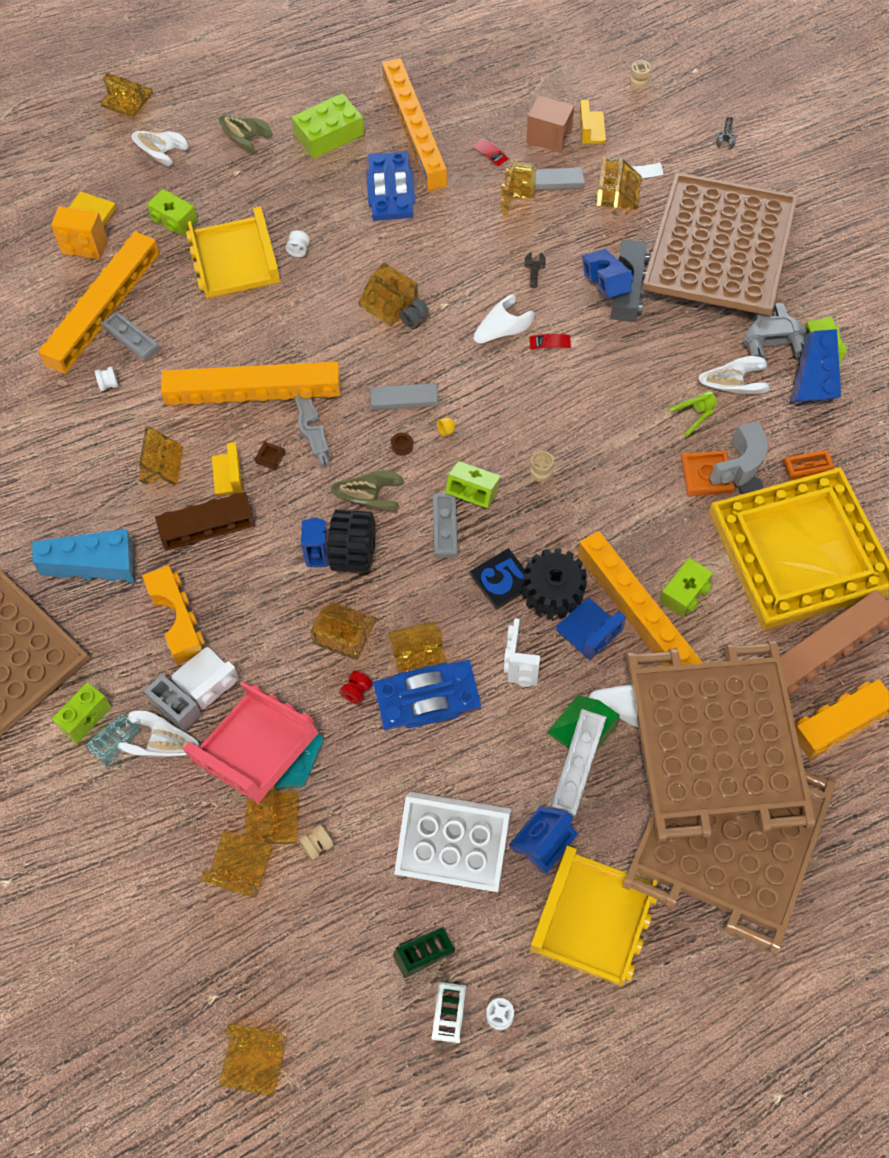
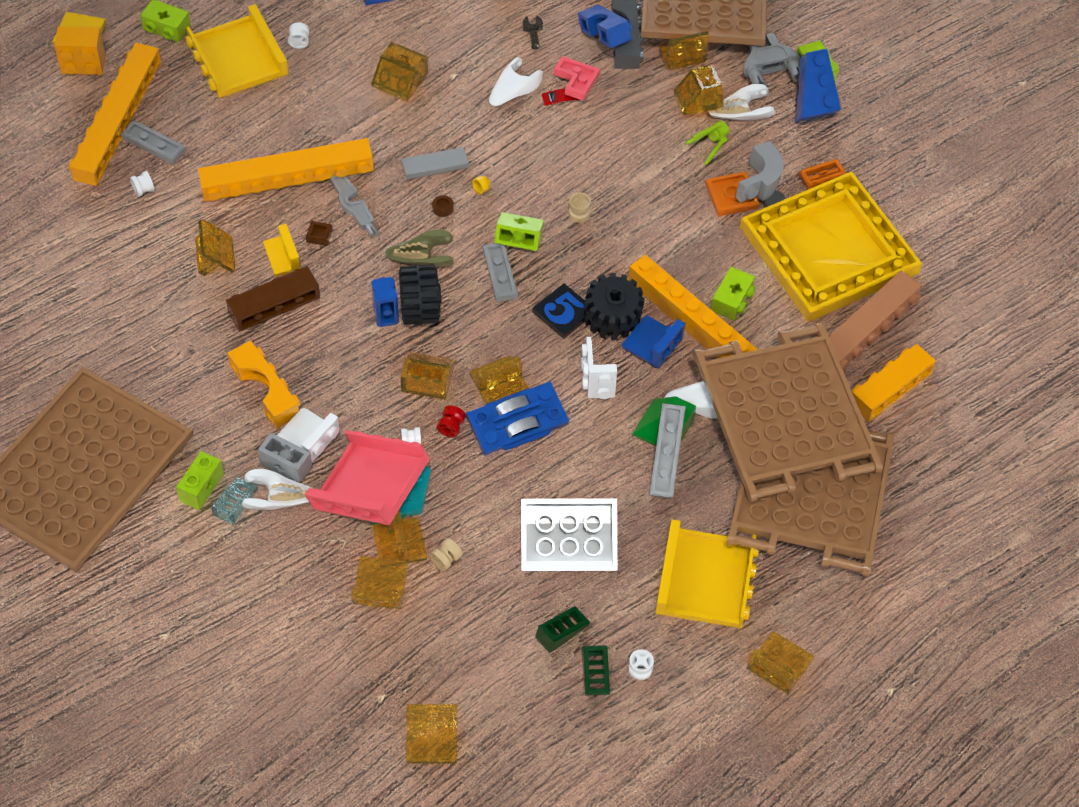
camera: 15 degrees left, 5 degrees down
dark azure wedge [32,529,135,583] -> none
dark grey wheel [399,298,429,328] -> none
blue bracket [509,806,578,874] -> none
none -> white wheel [401,427,421,444]
none -> coral plate [554,56,600,101]
none -> clear yellow bracket [659,31,709,71]
none -> clear yellow slope [673,65,724,115]
none -> clear yellow bracket [746,631,814,695]

